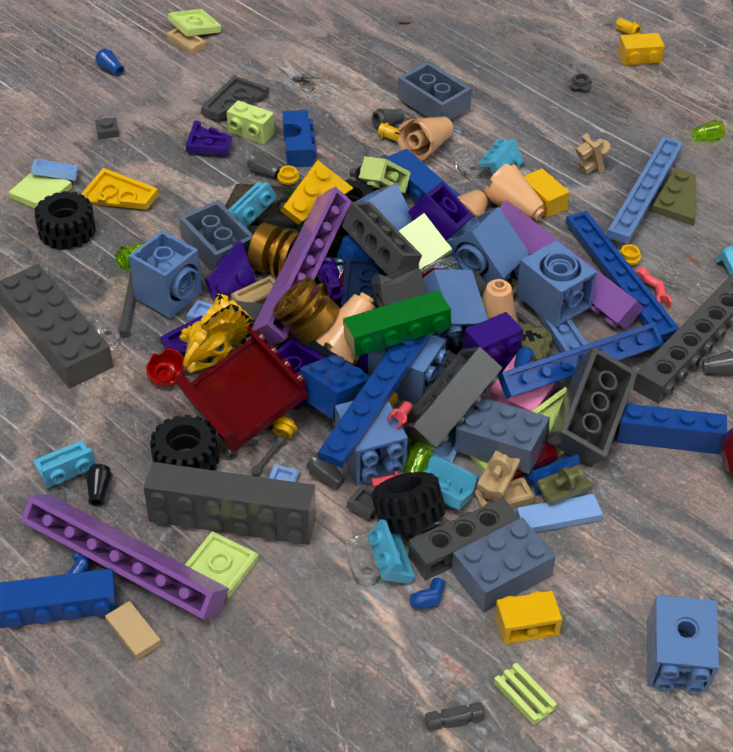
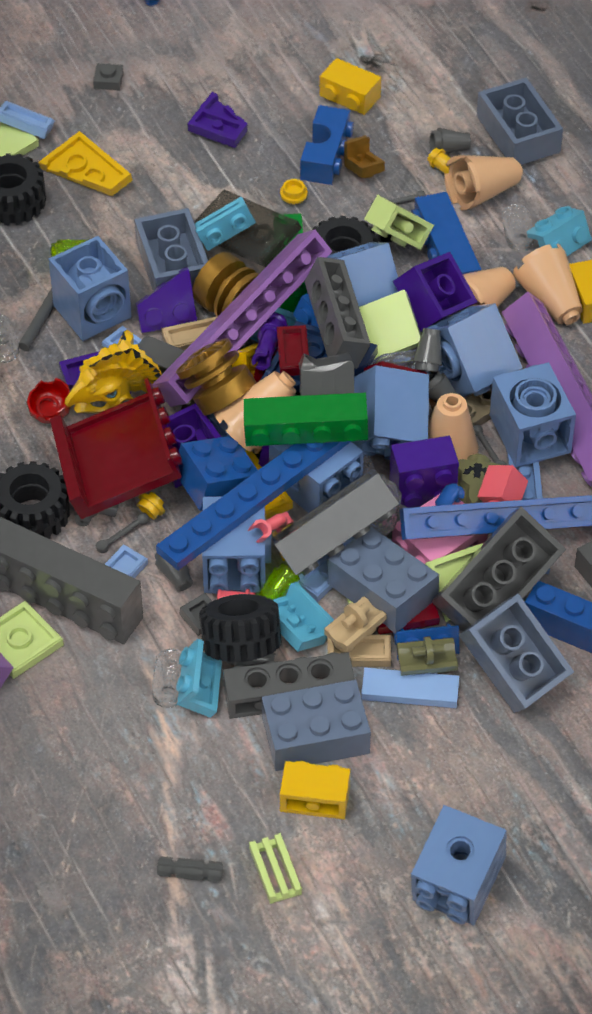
camera: 20 degrees right, 5 degrees up
dark grey wing [201,76,269,121] -> none
yellowish green brick [227,101,275,145] -> none
dark grey cone [247,151,281,179] -> none
yellow wing [280,160,353,225] -> none
blue arm [409,578,446,609] -> none
none -> dark red tile [277,325,309,376]
none -> yellow brick [319,58,382,115]
none -> pearl gold bracket [344,135,385,178]
none -> dark grey cone [413,328,442,373]
none -> sand blue brick [459,594,574,713]
none -> coral brick [477,465,528,503]

